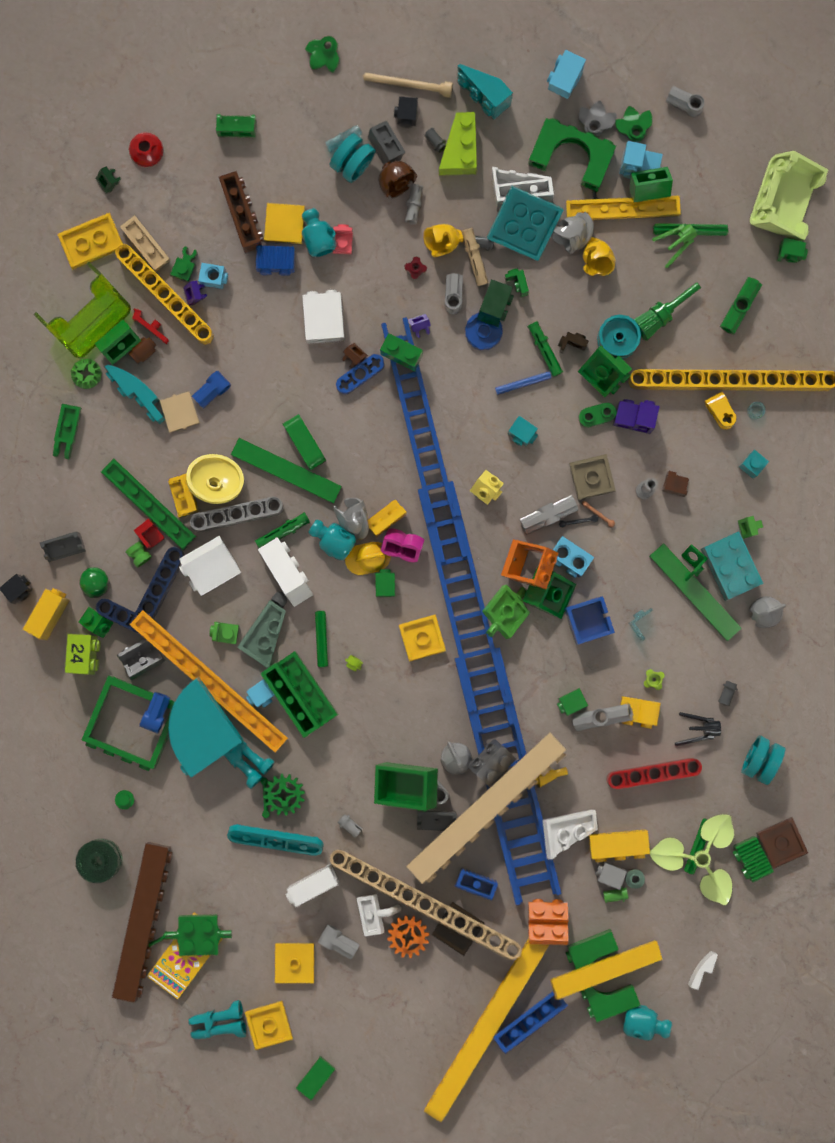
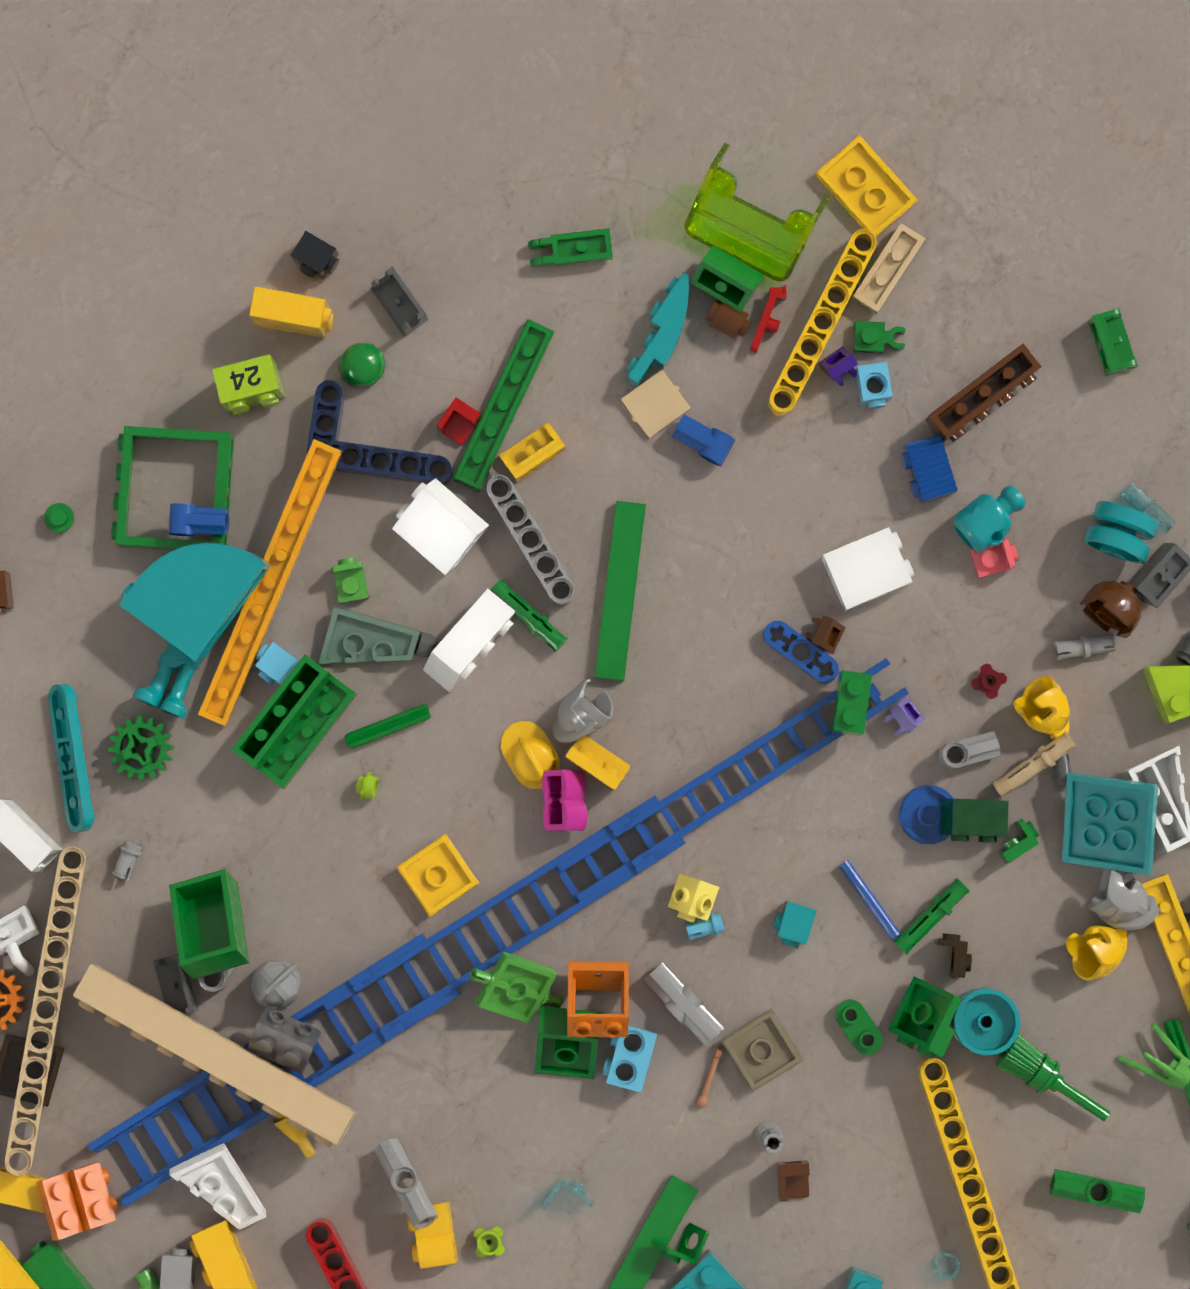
camera: 70 degrees right, 0 degrees up
bright green gear [71,359,102,389] -> none
green bracket [78,607,113,638] -> none
dark green tile [95,166,121,194] -> none
flat silver bracket [117,638,165,680] -> none
bright green wheel [126,541,152,568] -> none
red piece [129,132,164,167] -> none
light yellow dish [186,454,244,504] -> none
green hinge [261,778,270,818] -> none
yellow tile [264,203,305,244] -> none
green beam [282,414,326,471] -> none
teal piece [308,520,356,560] -> none
green brick [375,569,395,597] -> none
blue brick [455,868,498,901] -> none
green brick [557,688,588,716] -> none
black hinge [559,515,598,528] -> none
blue piece [565,596,615,645] -> none
dark purple brick [613,399,660,434] -> none
yellow piece [704,391,736,430] -> none
none -> medium azure pin [685,912,725,941]

